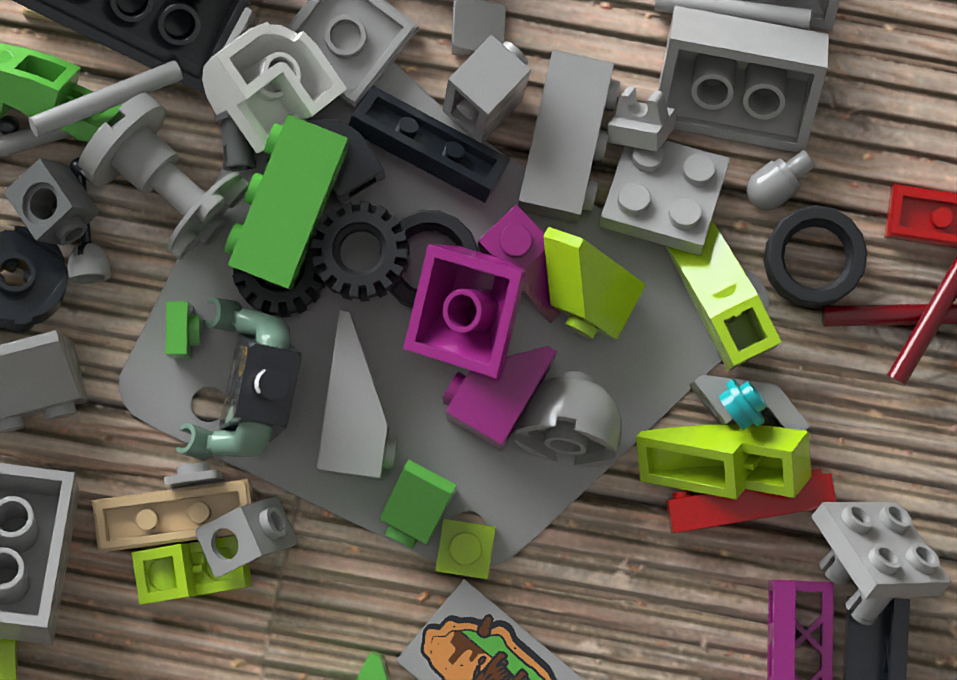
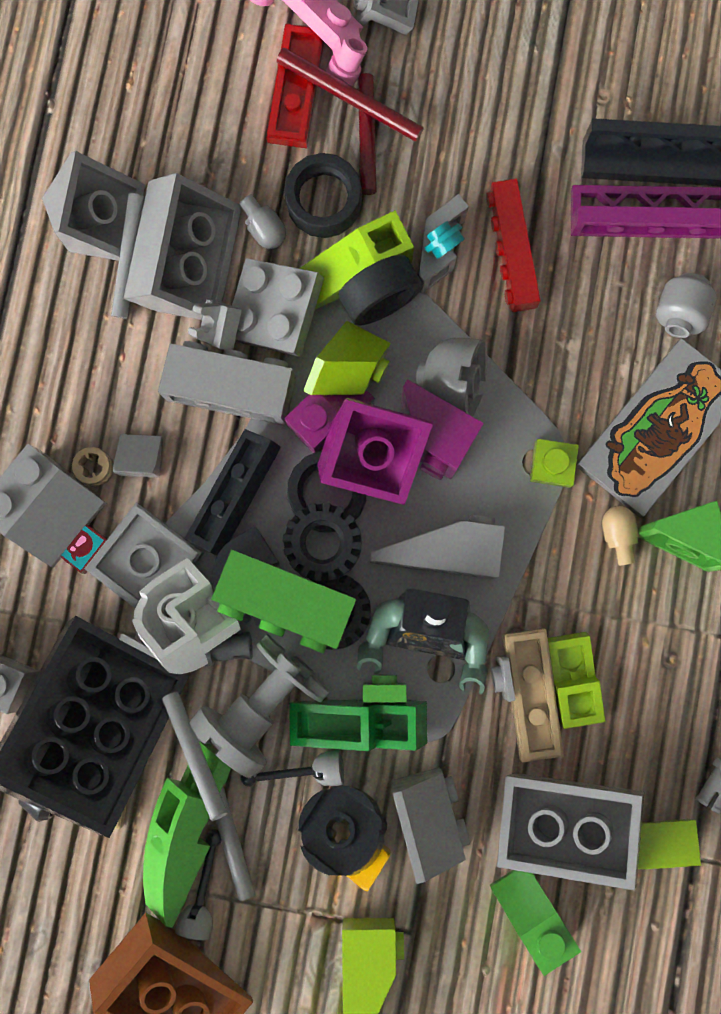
camera: 85 degrees left, 0 degrees up
dark grey brick [3,158,100,246] -> none
light grey bracket [196,497,298,577] -> none
bright green slope [379,459,457,549] -> none
light grey brick [442,34,531,143] -> none
lime slope [636,424,812,500] -> none
light grey plate [811,502,952,625] -> none
none -> green slope [289,700,427,751]
none -> black tyre [339,255,423,326]
none -> tan cylinder [602,506,639,566]

